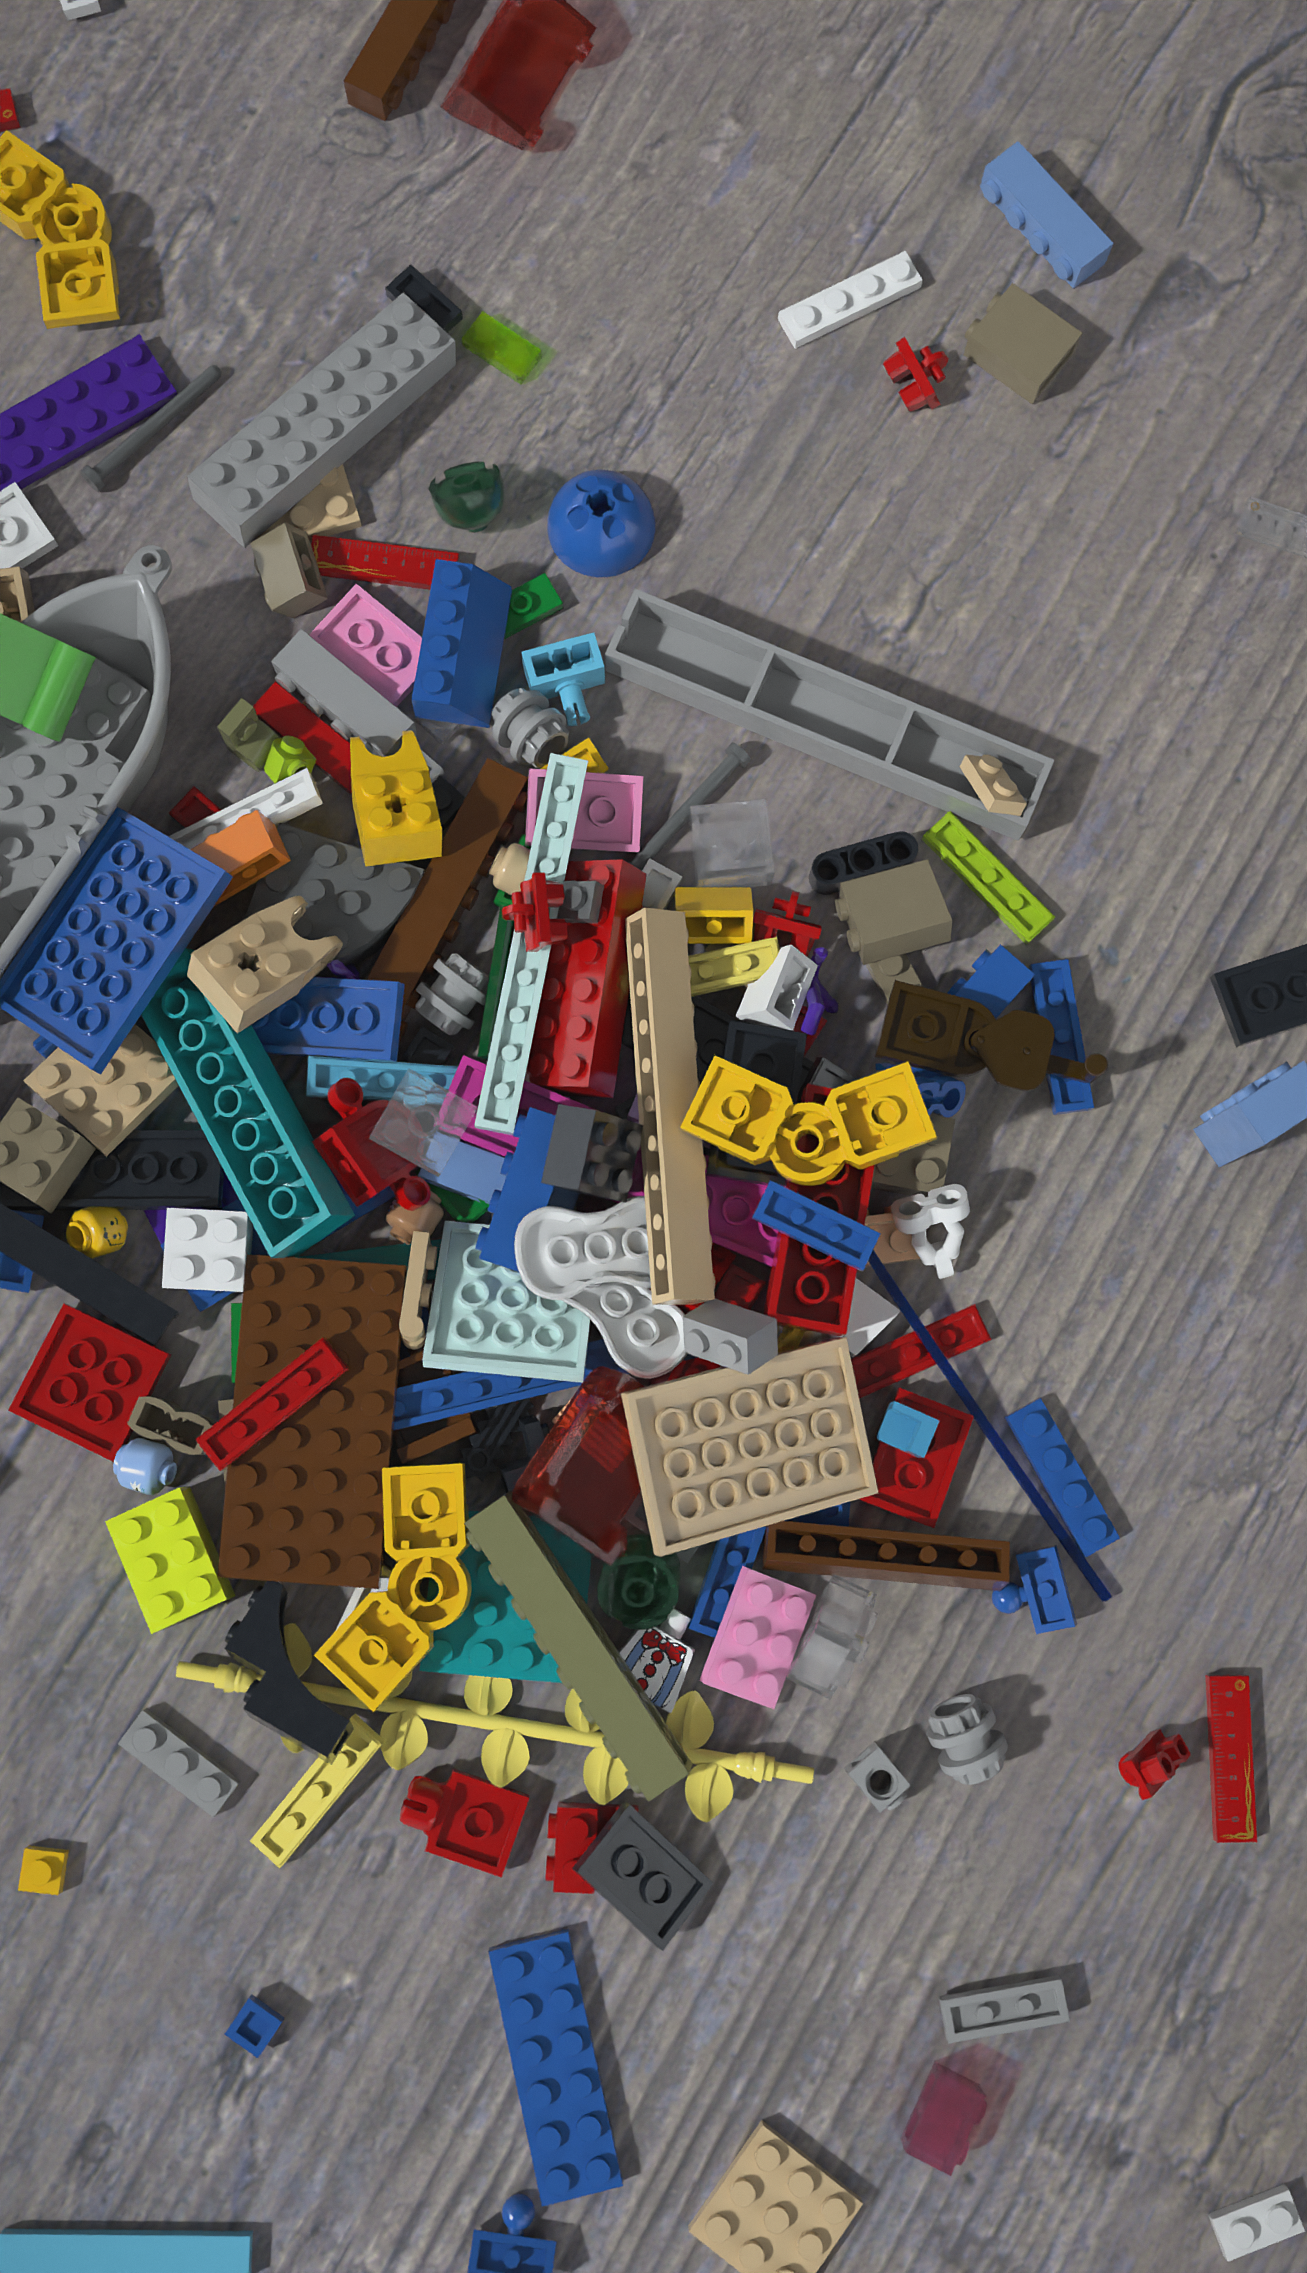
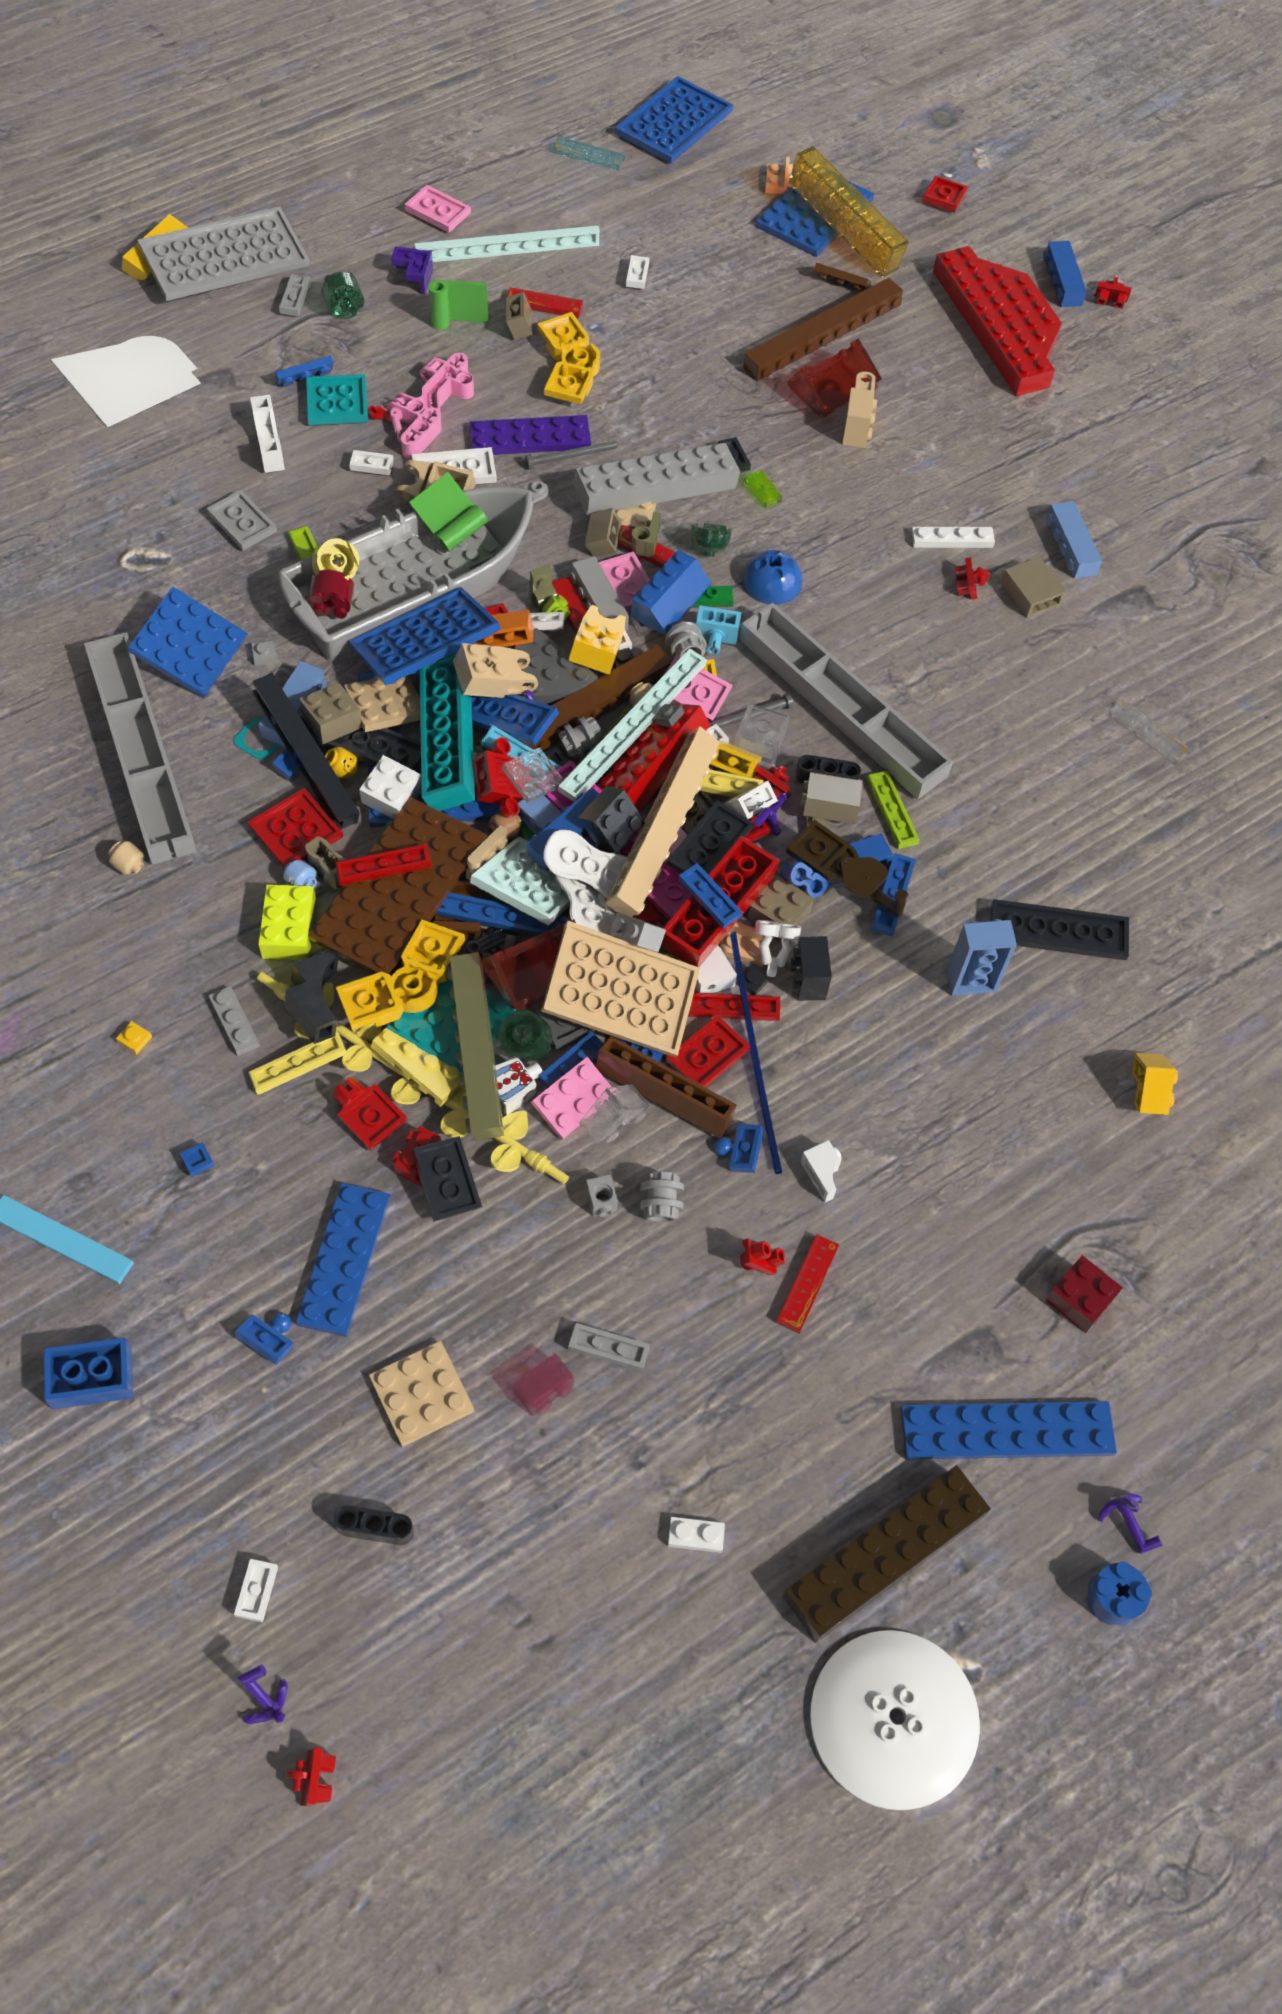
camera: 25 degrees right, 20 degrees down
red hips [502,872,568,952] -> none
yellow plate [680,1056,937,1186] -> none
dark azure panel [876,1401,939,1458] -> none
tan plate [960,754,1027,816] -> none
blue plate [1004,1398,1120,1557] -> none
none -> light yellow wing [371,1028,463,1107]
none -> olive plate [631,512,661,558]
none -> black plate [736,964,769,996]
none -> black brick [790,936,832,1001]
none -> white arch [801,1140,841,1202]
none -> tan brick [842,372,877,448]

